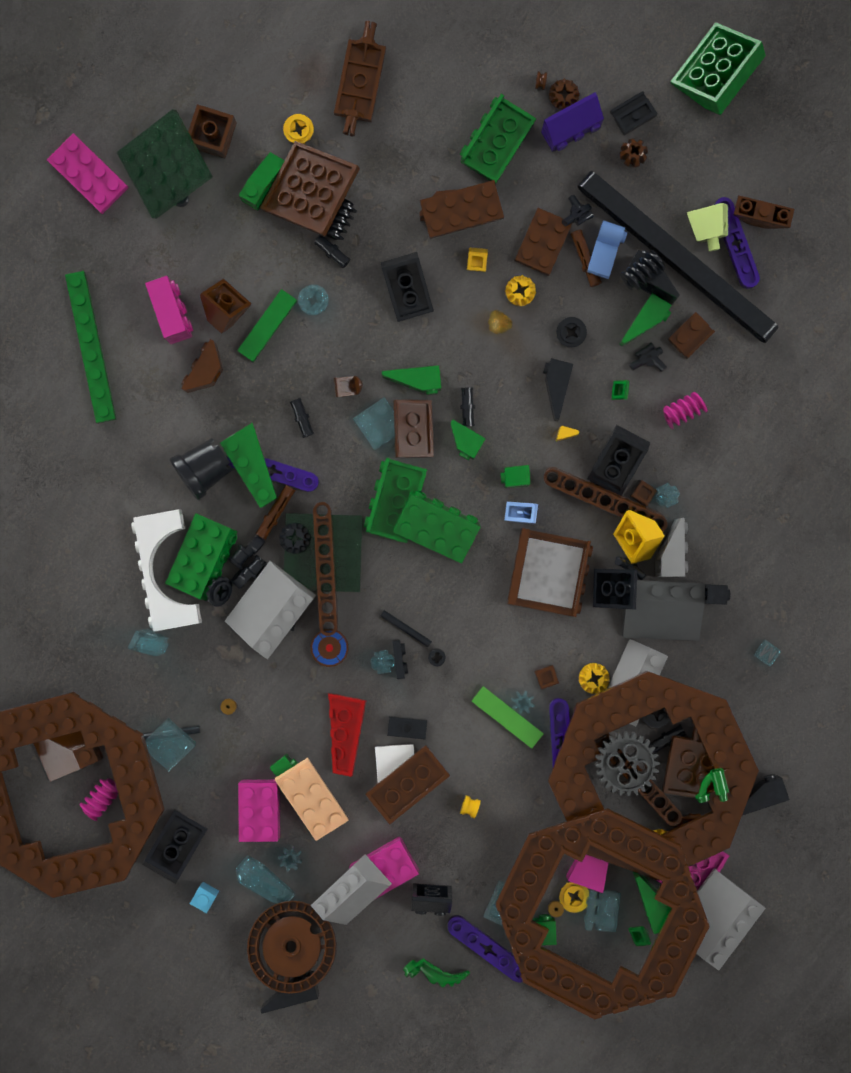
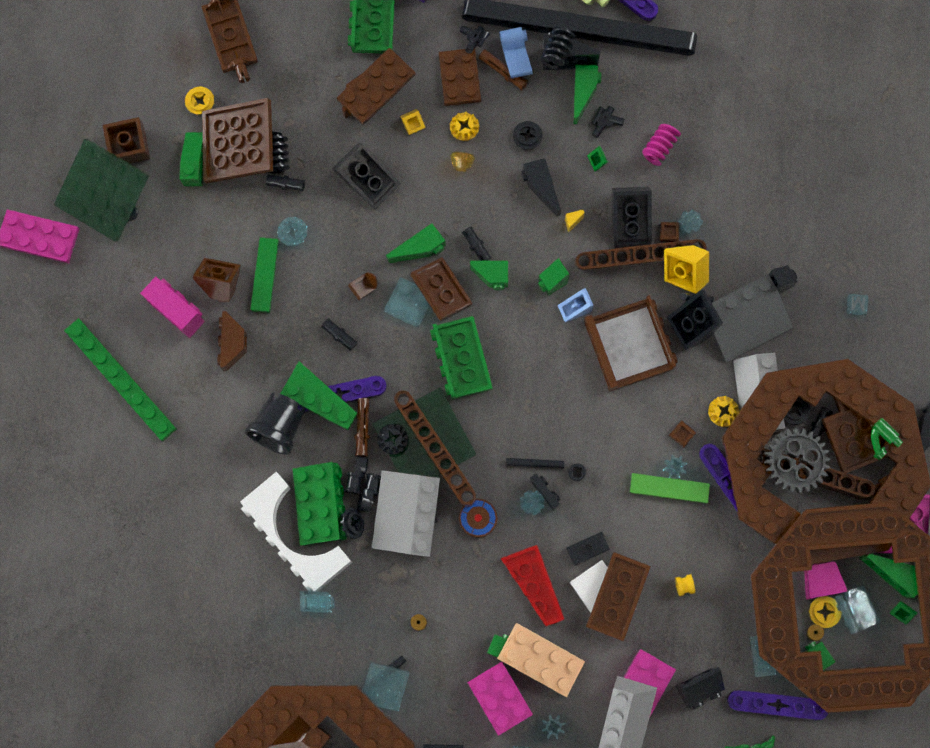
camera: 25 degrees left, 10 degrees down
green bracket [393,490,481,564] -> none
light grey slope [655,518,688,577] -> none
reddish brown plate [668,312,715,359] -> none

